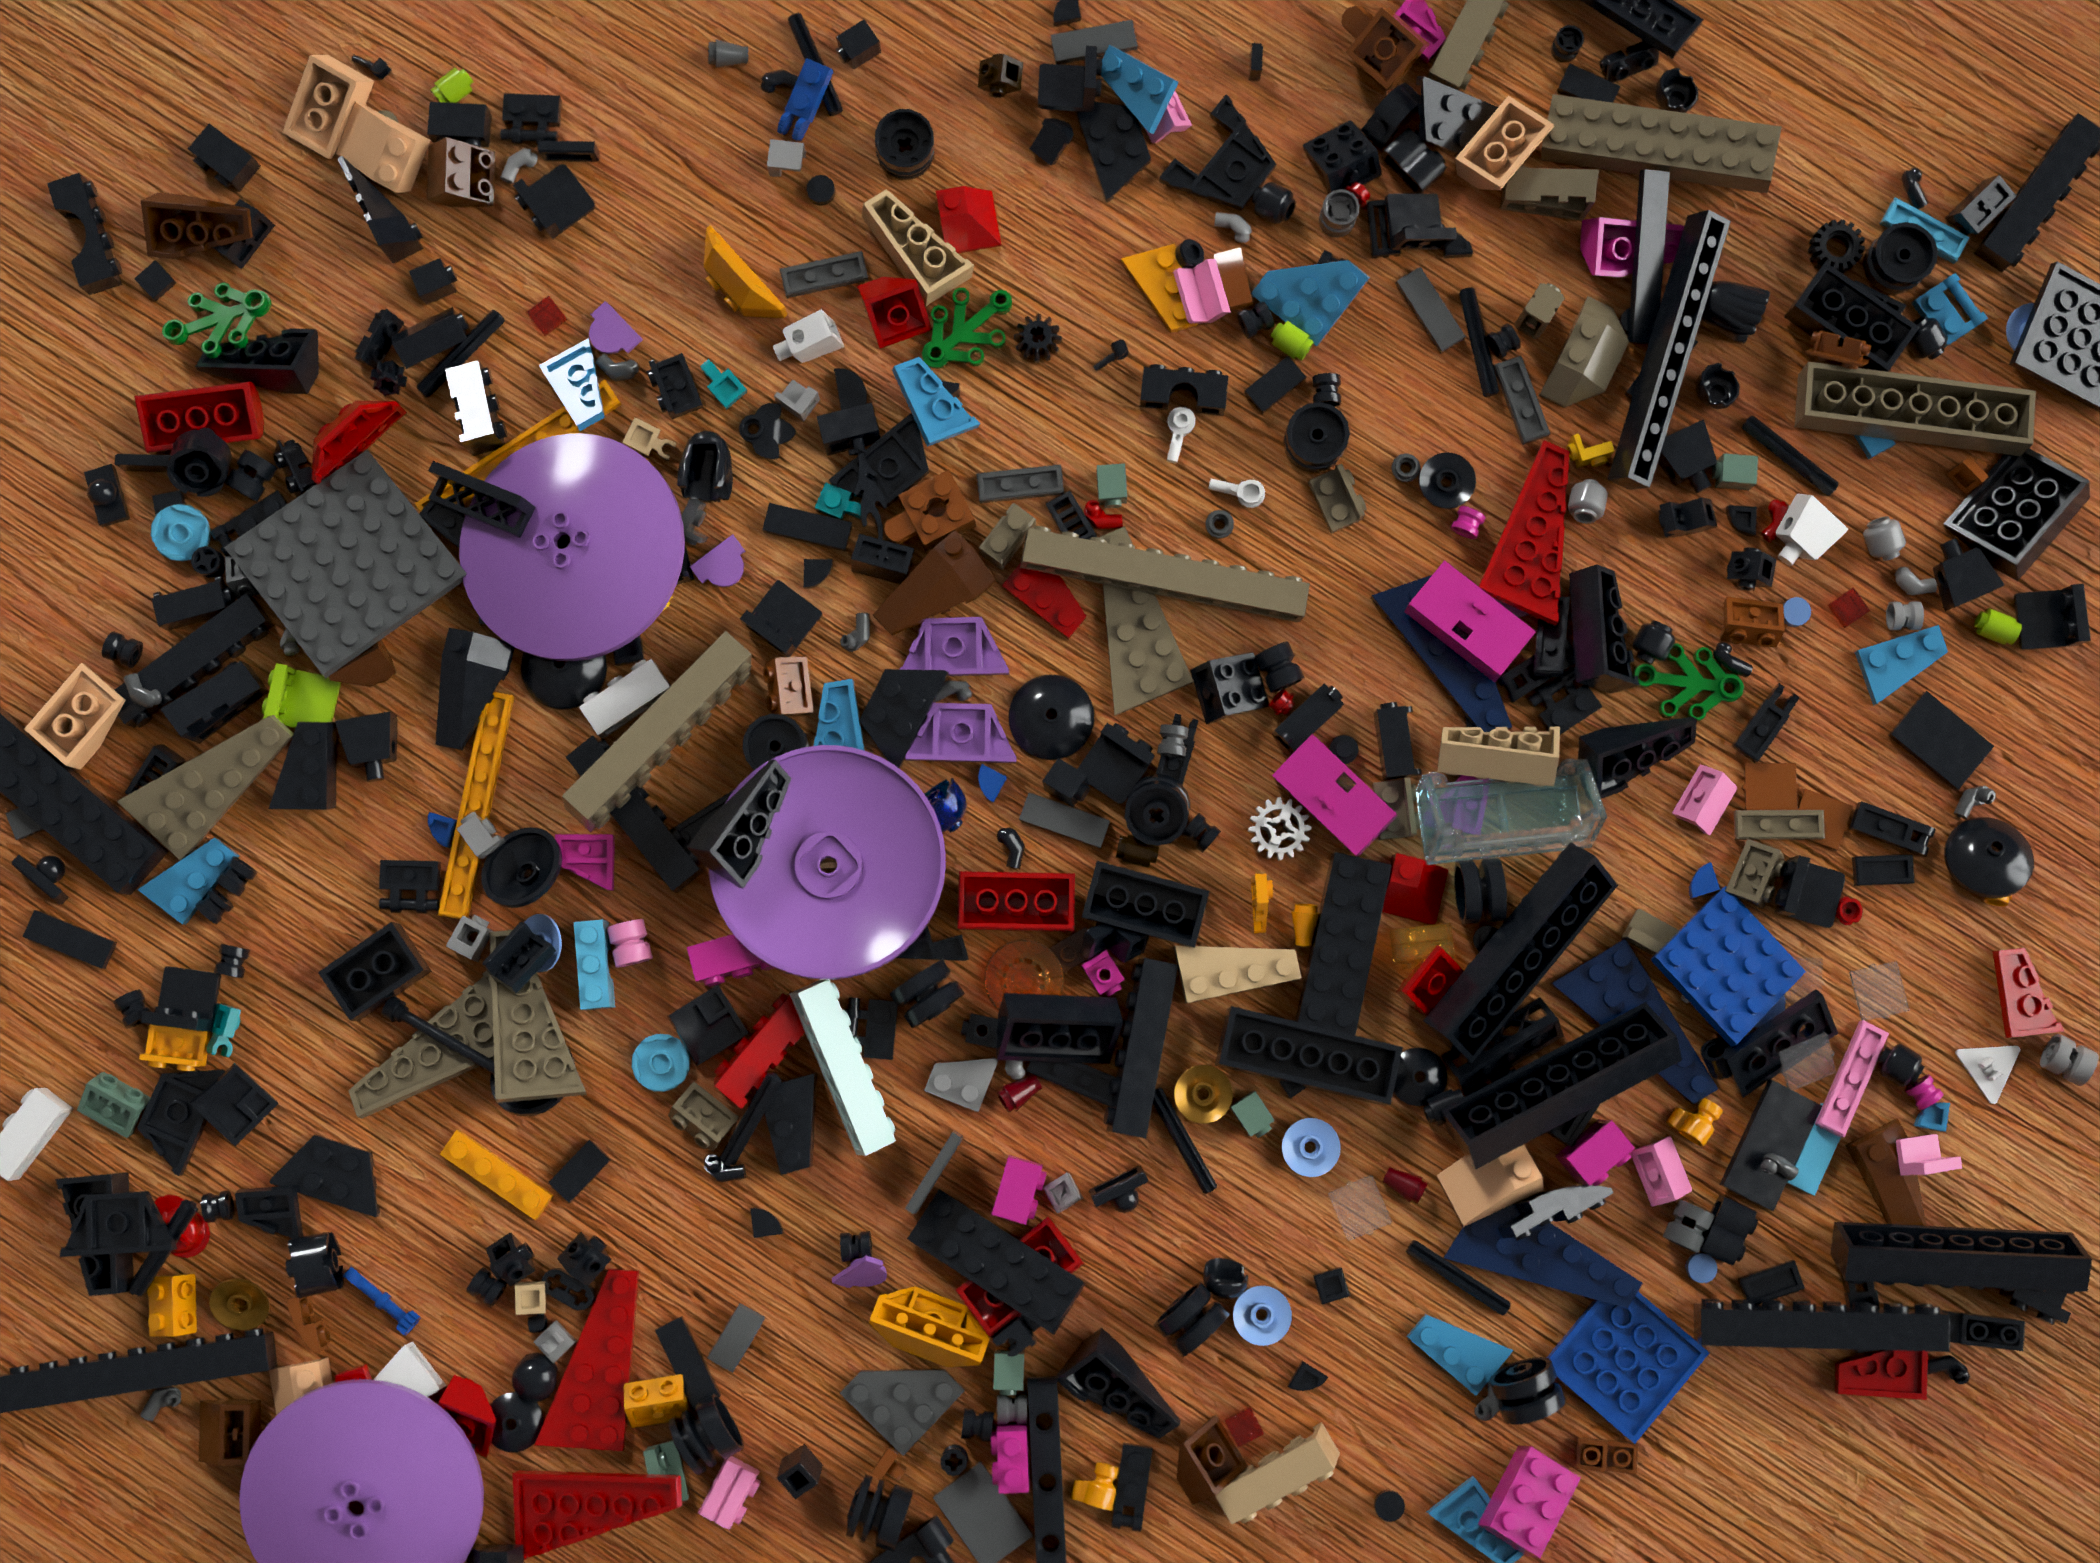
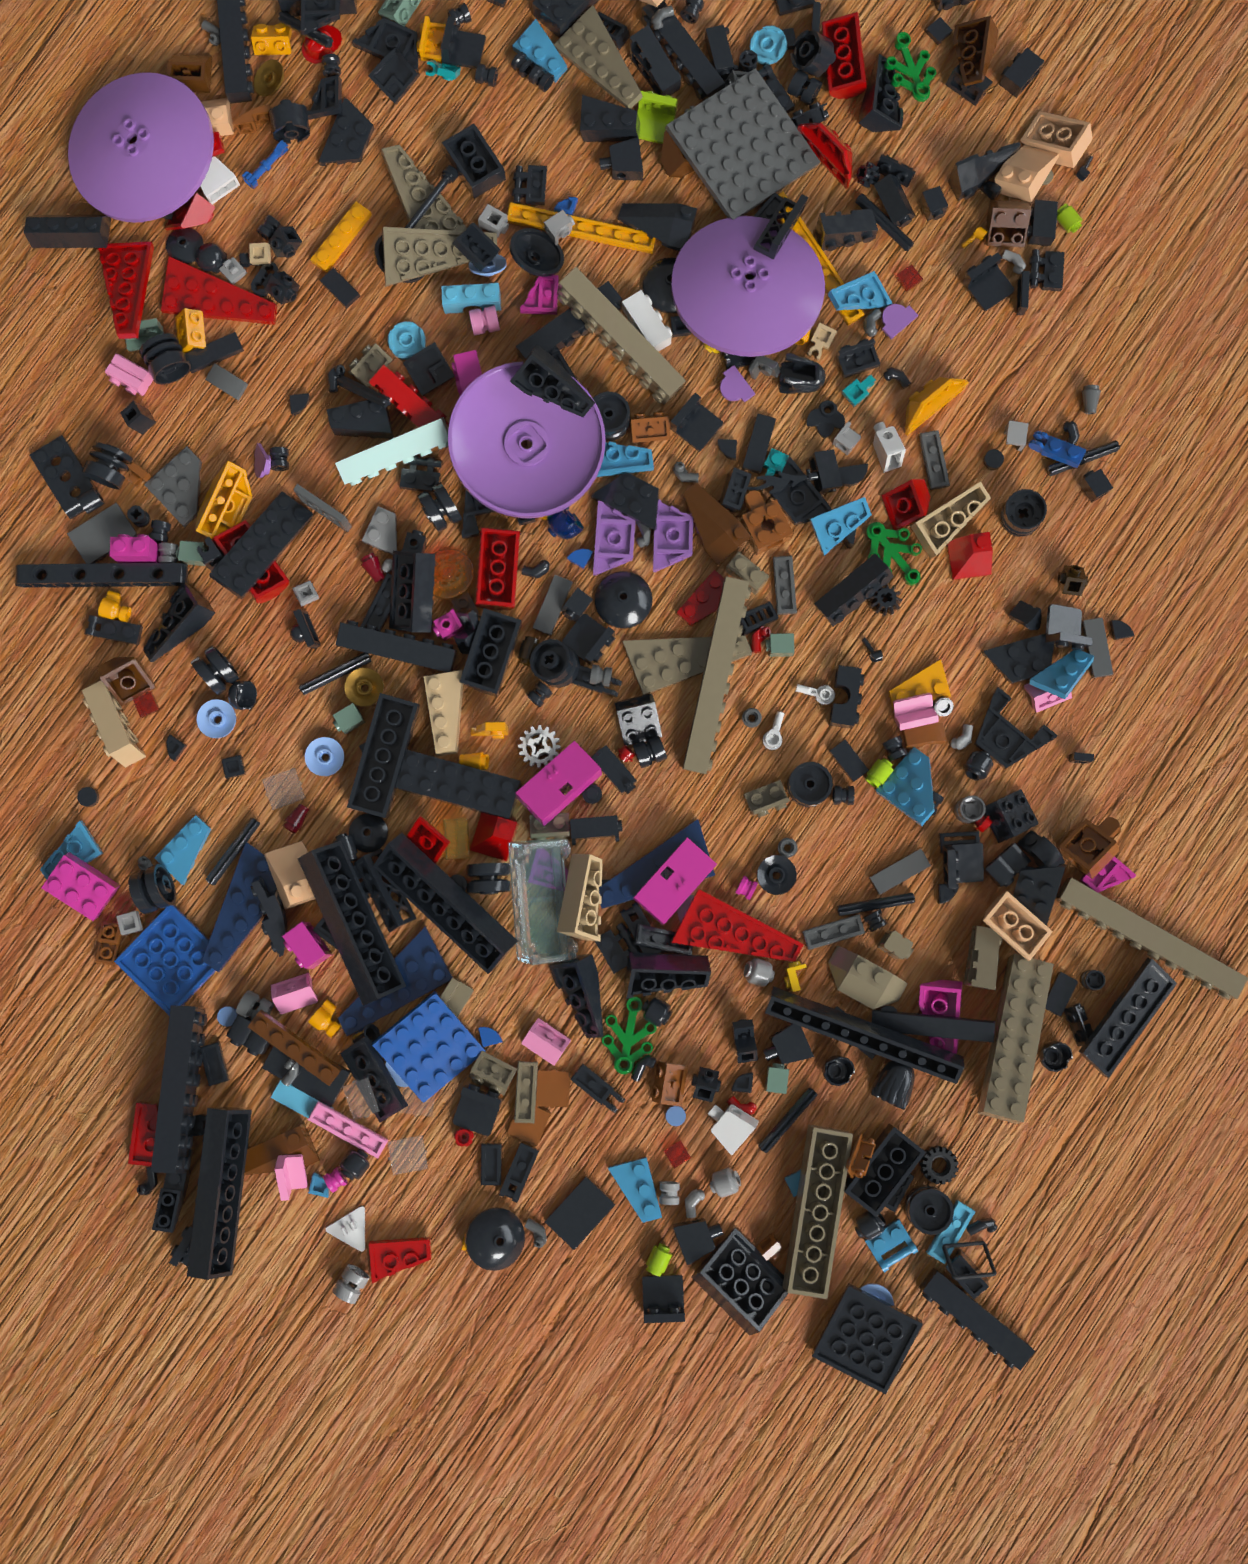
camera: 95 degrees right, 0 degrees up
dark pink brick [992,1155,1047,1225] -> none
none -> light grey tile [116,911,143,935]
none -> reddish brown plate [248,1009,343,1086]
none -> black brick [814,553,894,627]
none -> black arm [883,367,911,389]
none -> black piece [942,1241,997,1280]
none -> light orange hand [961,227,987,248]
none -> black tile [980,181,1002,200]

